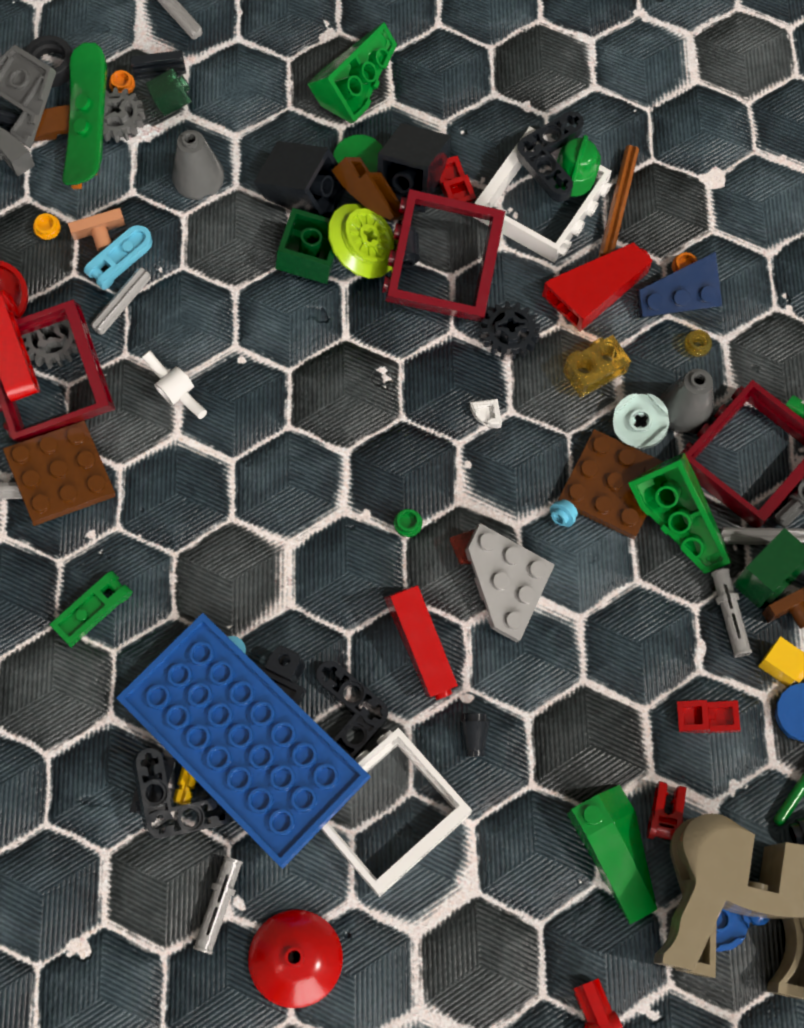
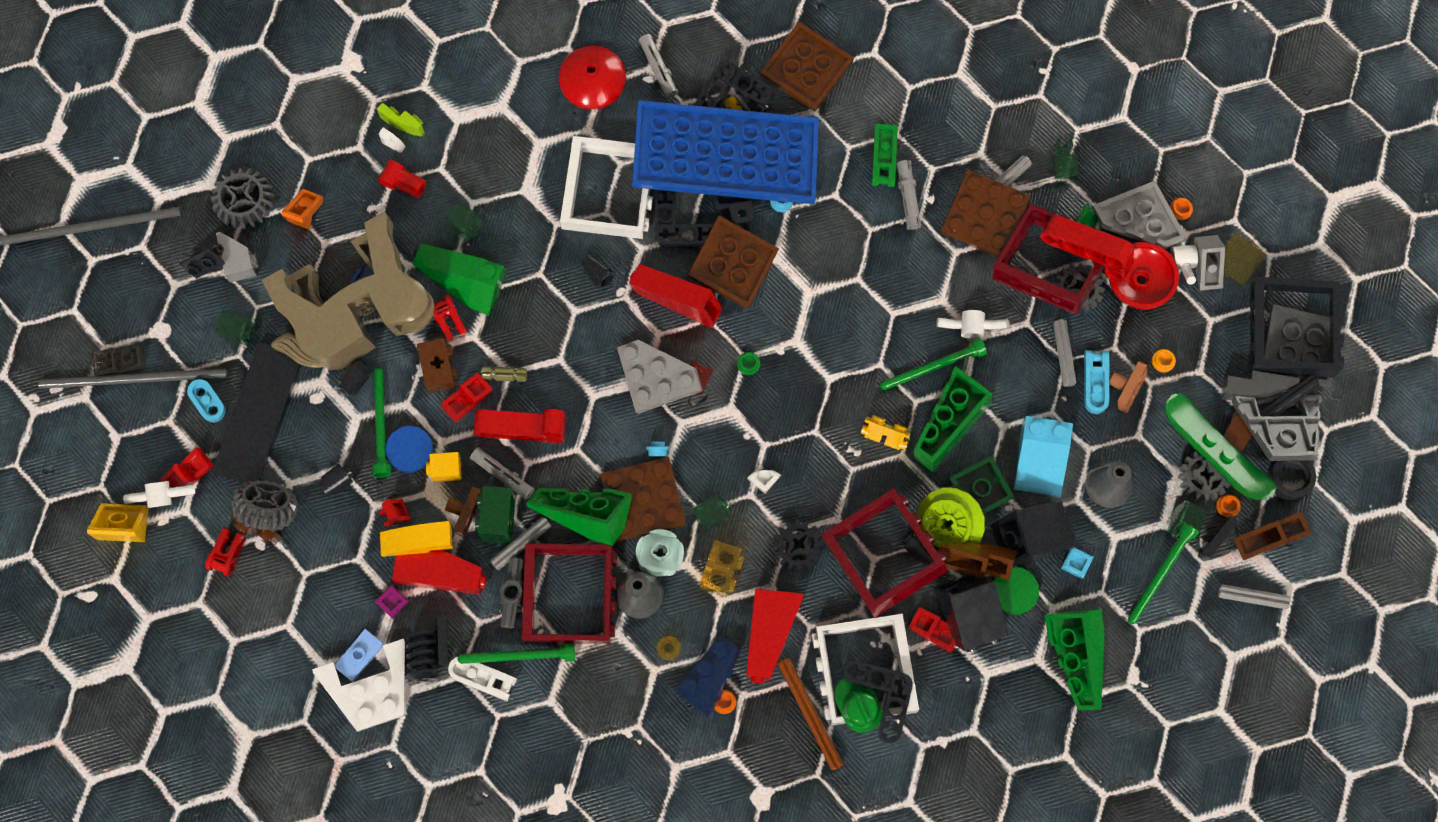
camera: 140 degrees right, 5 degrees up
none -> reddish brown brick [417,338,459,394]
none -> clear green brick [445,201,483,241]
none -> red beam [473,409,567,443]
none -> olive axle [481,366,528,382]
none -> reddish brown plate [687,216,779,309]
none -> clear green brick [692,494,730,533]
none -> reddish brown plate [760,22,854,112]
none -> yellow hinge [861,415,911,450]
none -> green piece [880,338,987,390]
none -> light grey pin [897,160,922,230]
none -> green wedge [914,366,993,472]
none -> medium azure slope [1013,416,1073,498]
none -> medium azure tile [1061,548,1093,579]
none -> green piece [1128,521,1200,624]
none -> reddish brown slope [1234,511,1312,561]

